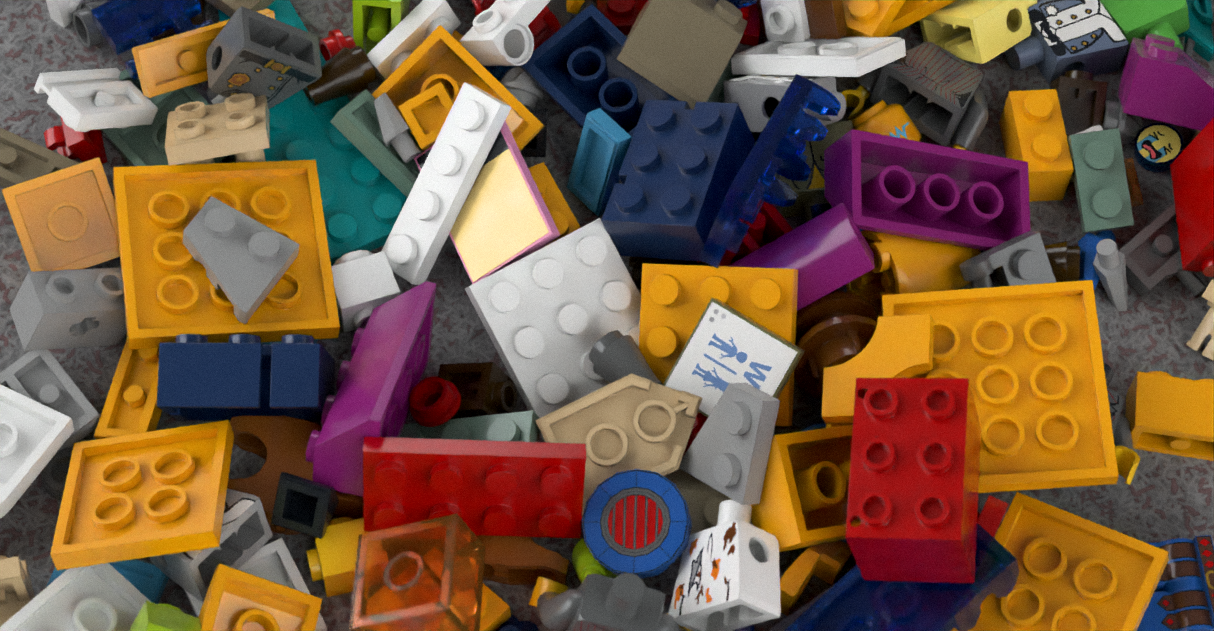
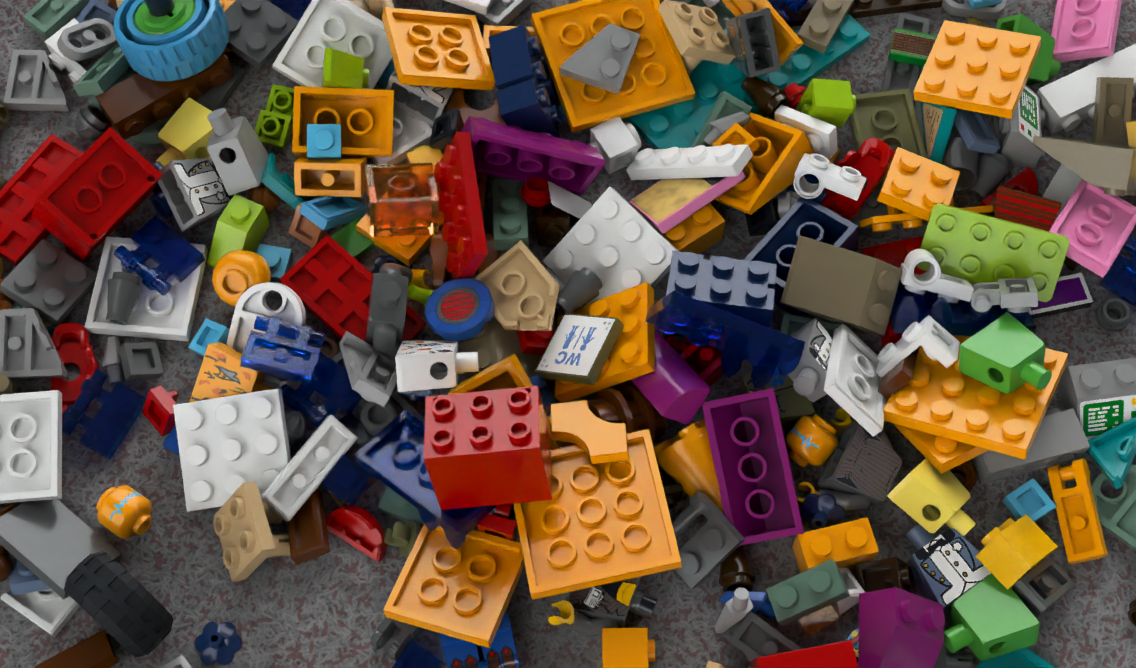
camera: 85 degrees right, 5 degrees up
dark azure tile [567,108,632,216] -> none
light grey wing [680,383,780,505] -> none
none -> white sticker [548,181,592,219]
none -> dark blue plant [800,493,845,530]

